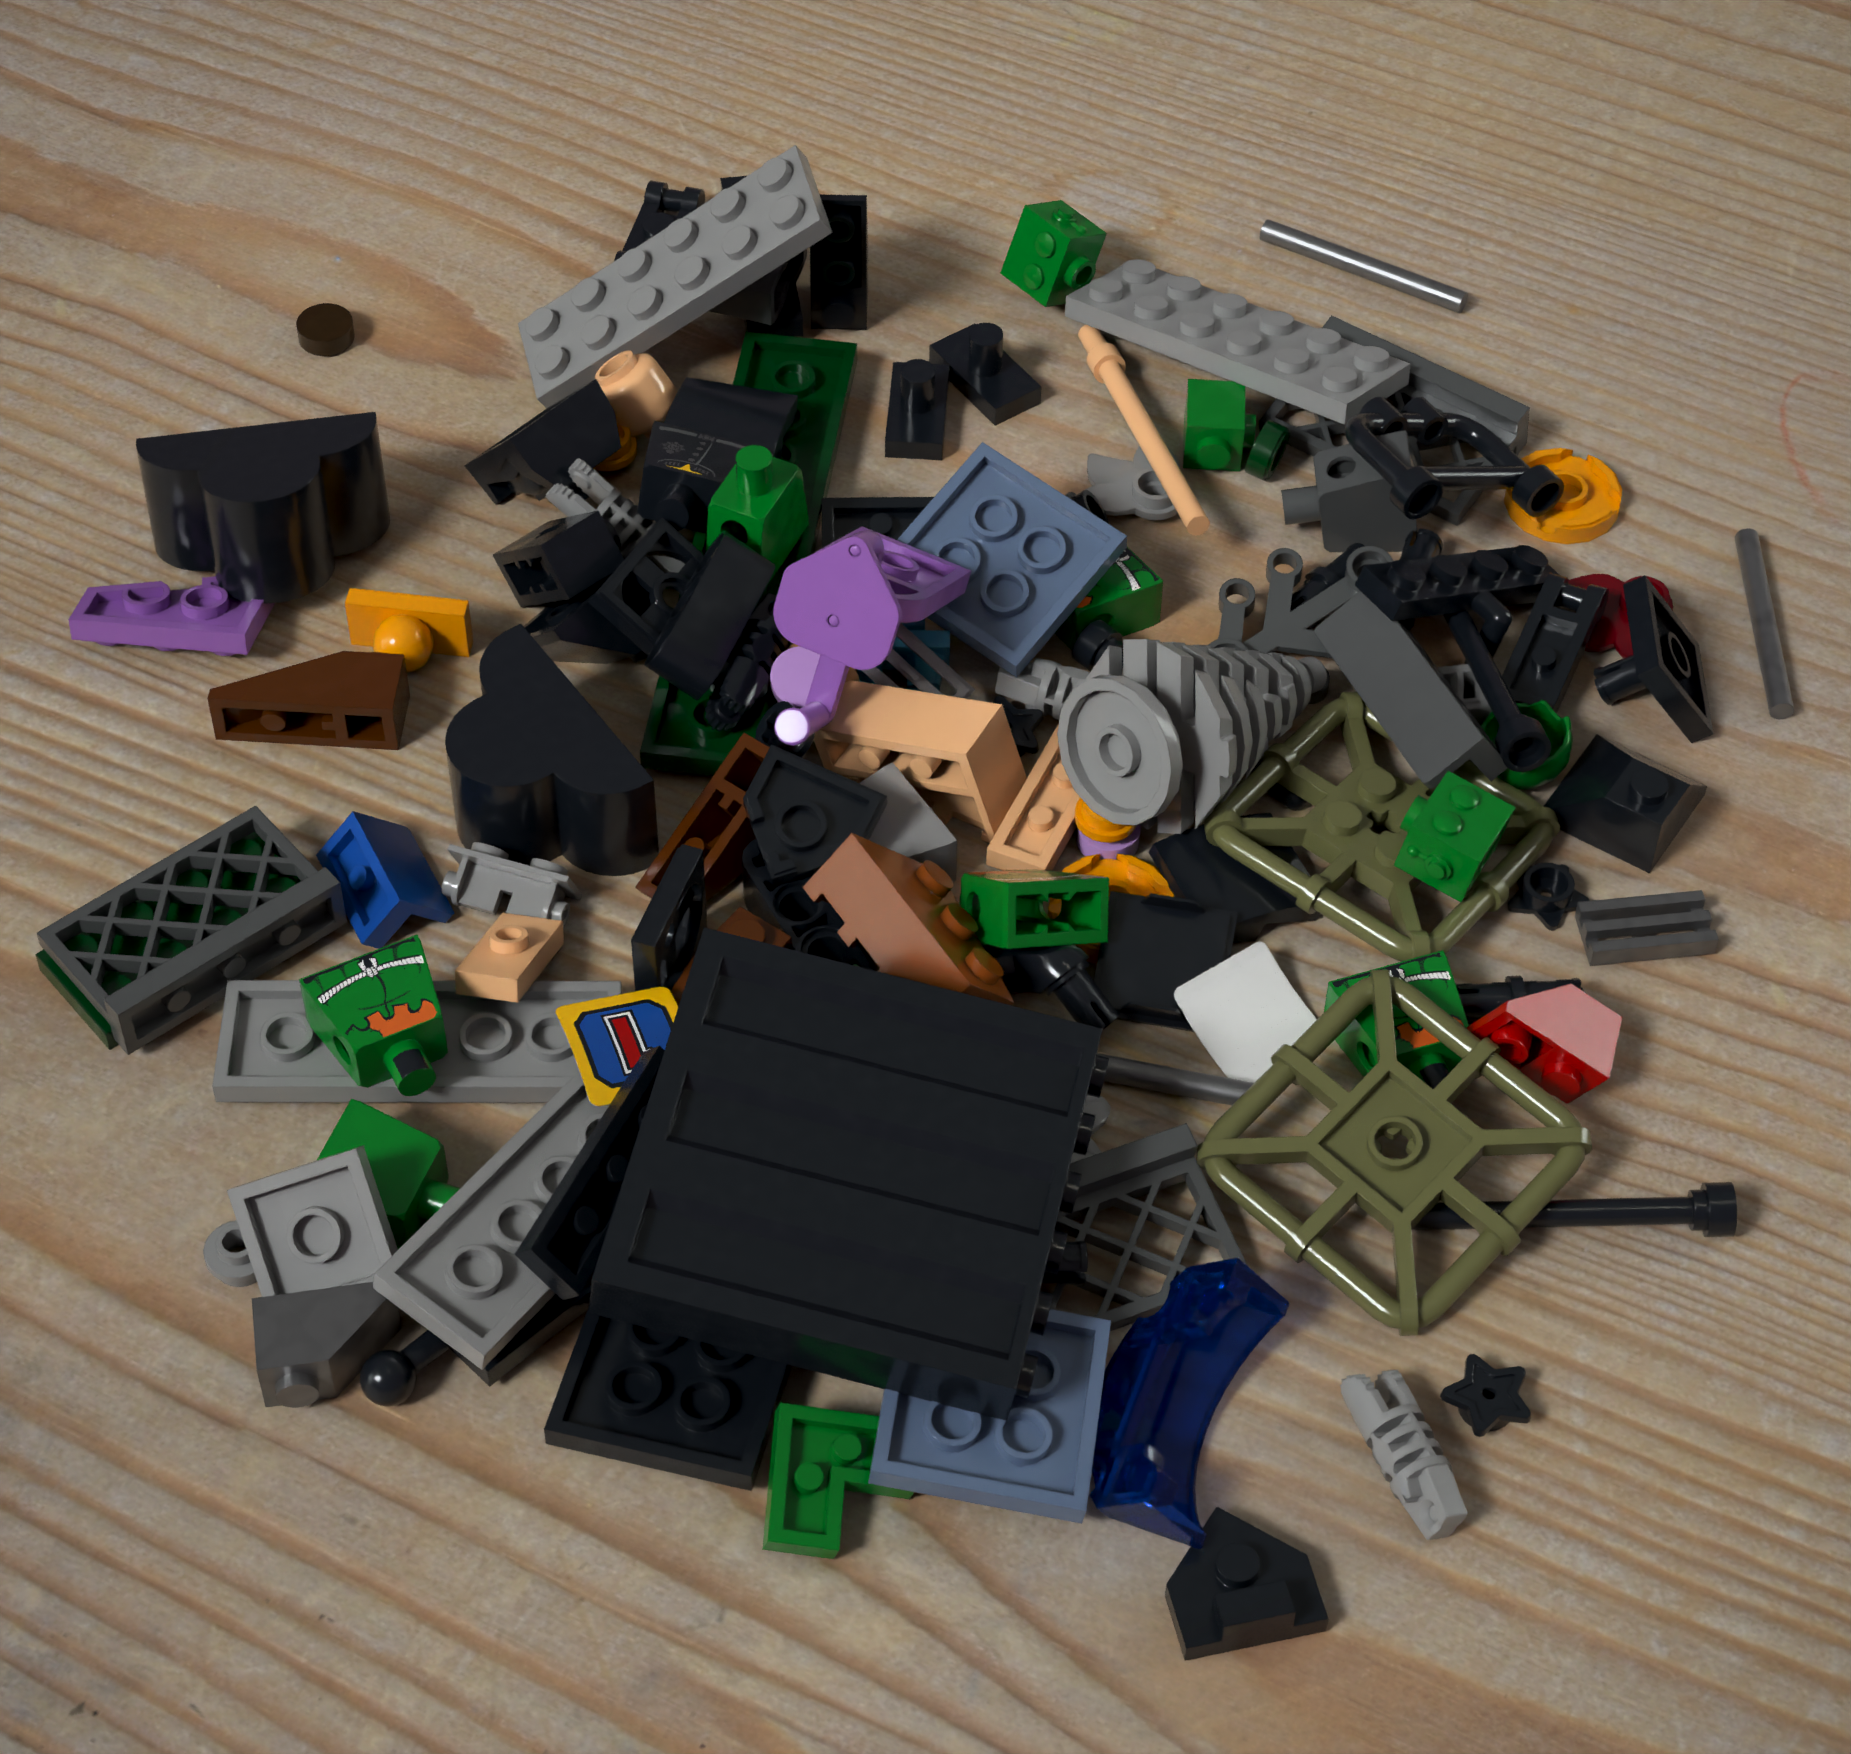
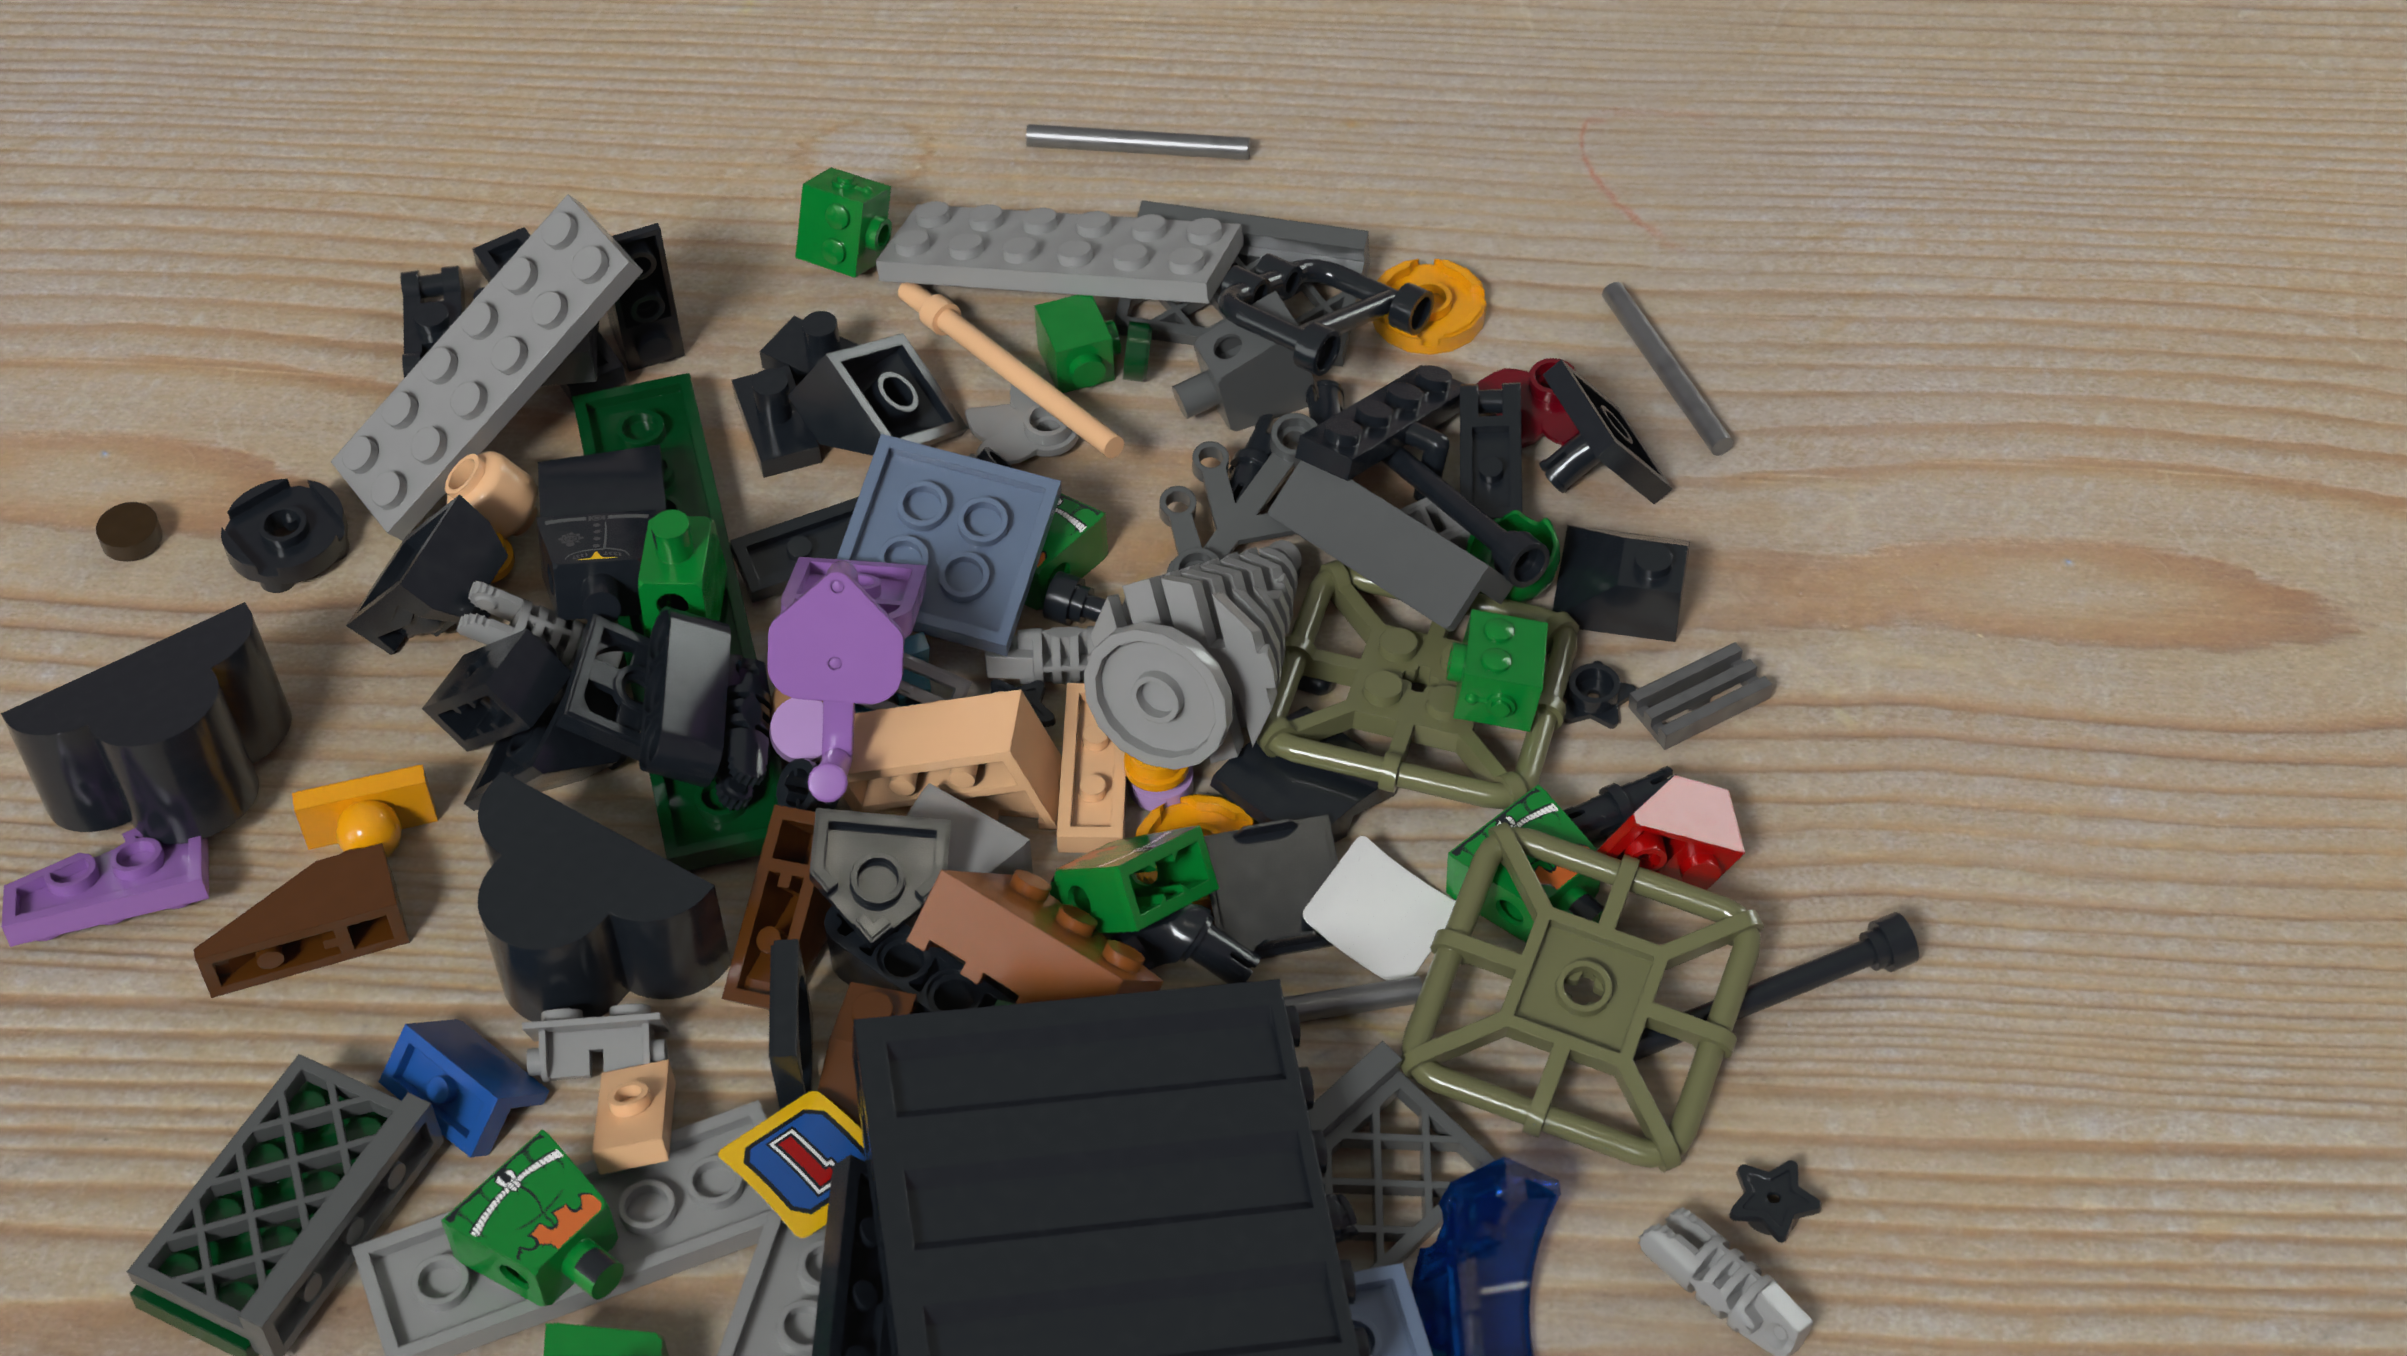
camera: 20 degrees left, 0 degrees up
none -> black plate [221,479,350,593]
none -> black slope [788,333,969,456]

